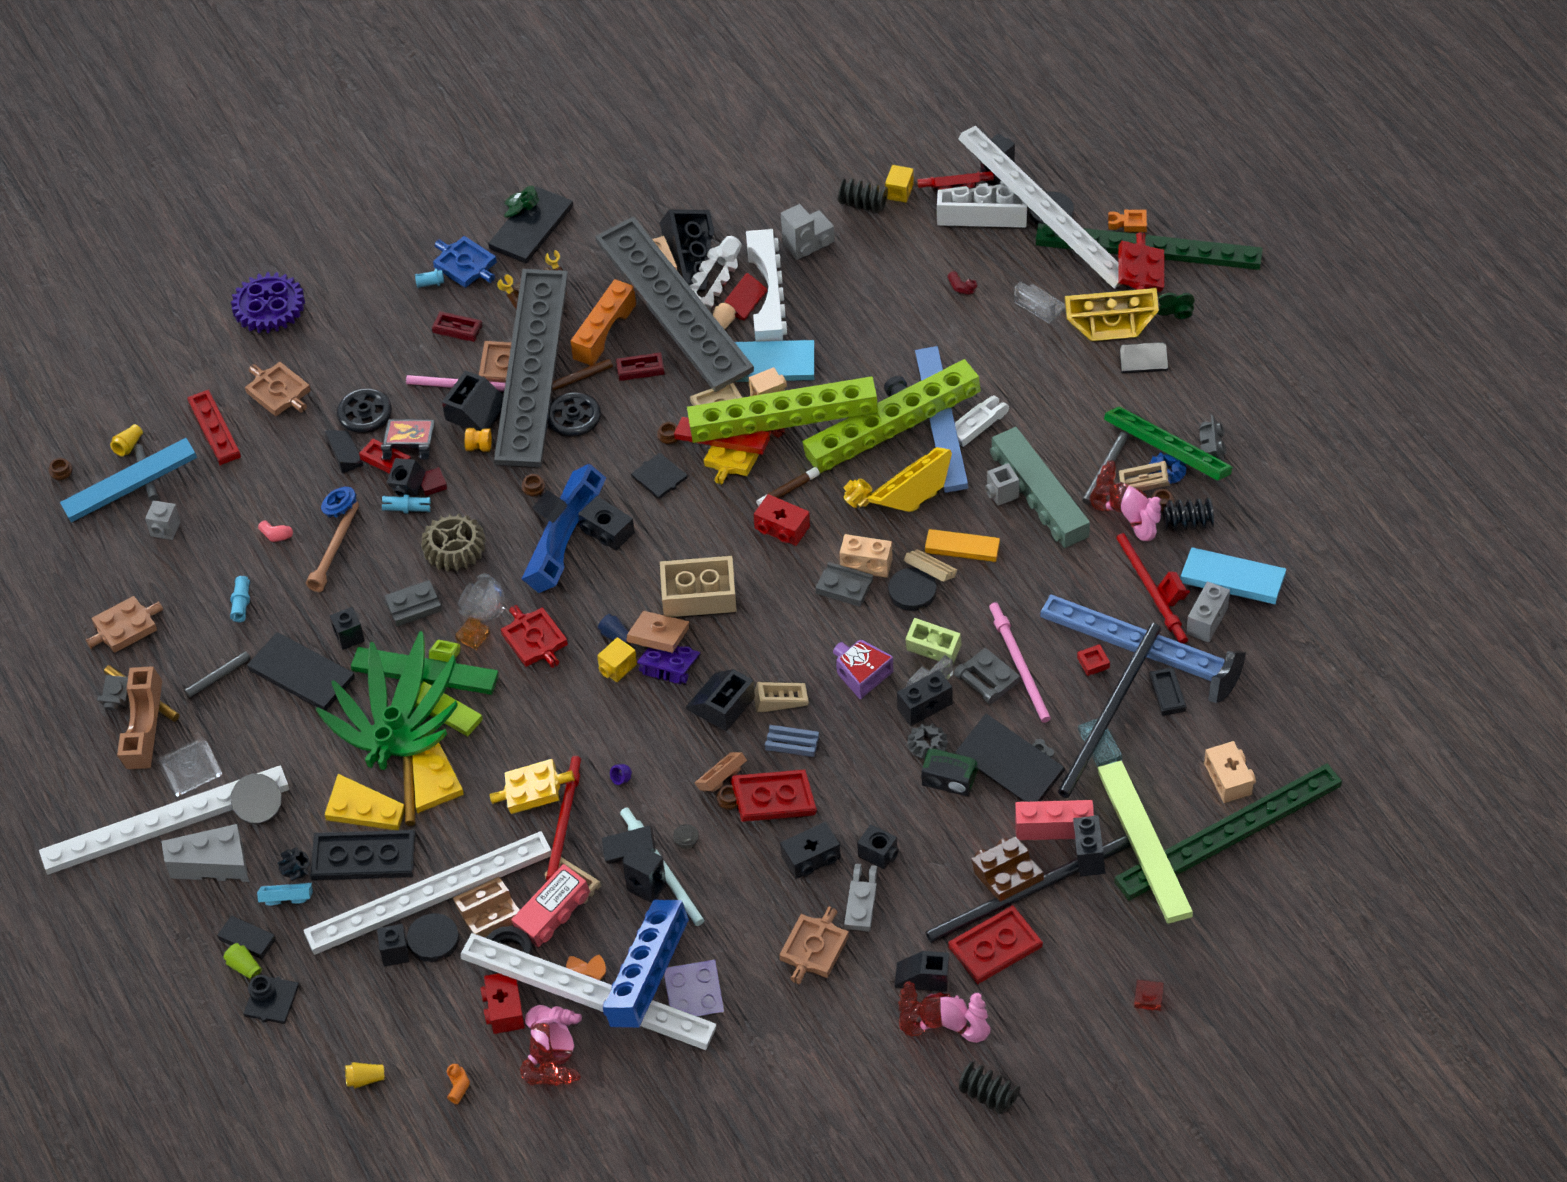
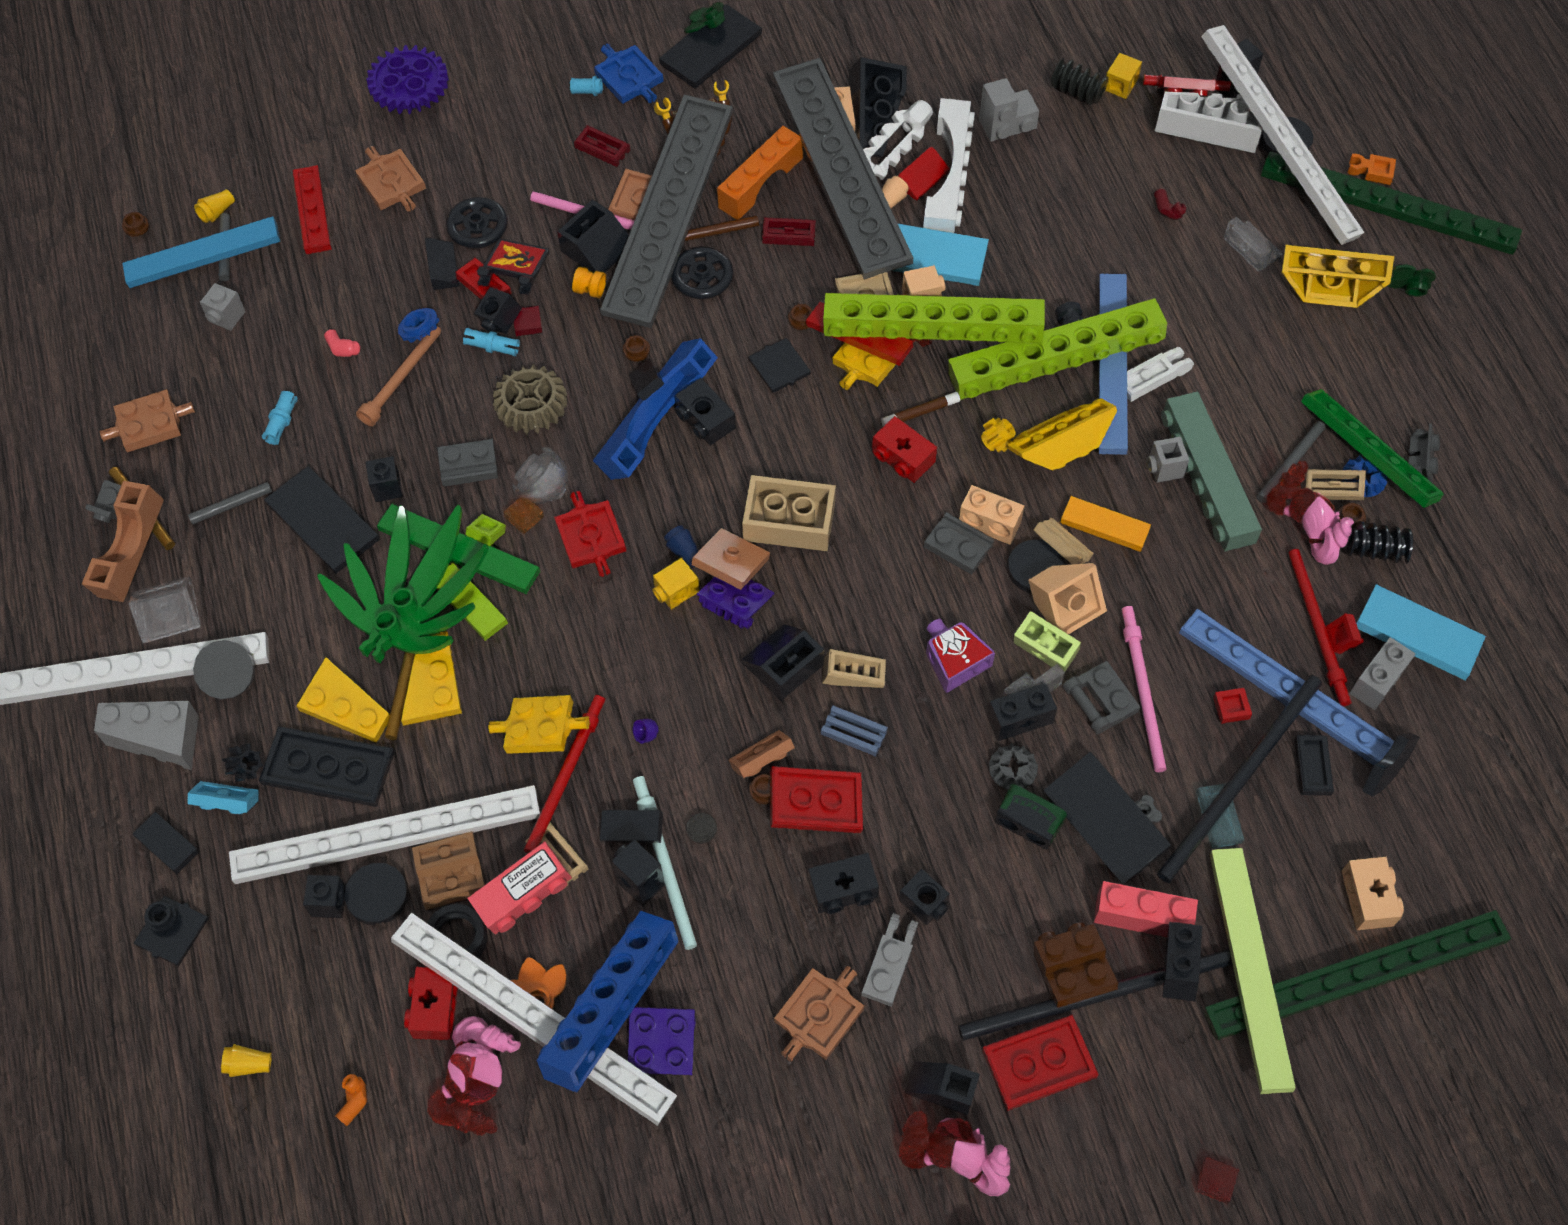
camera: 10 degrees right, 10 degrees up
lime cone [223,943,262,980] -> none
red plate [1118,232,1164,292] -> none
slope [1119,342,1168,373] -> none
none -> light nougat slope [1028,563,1107,634]

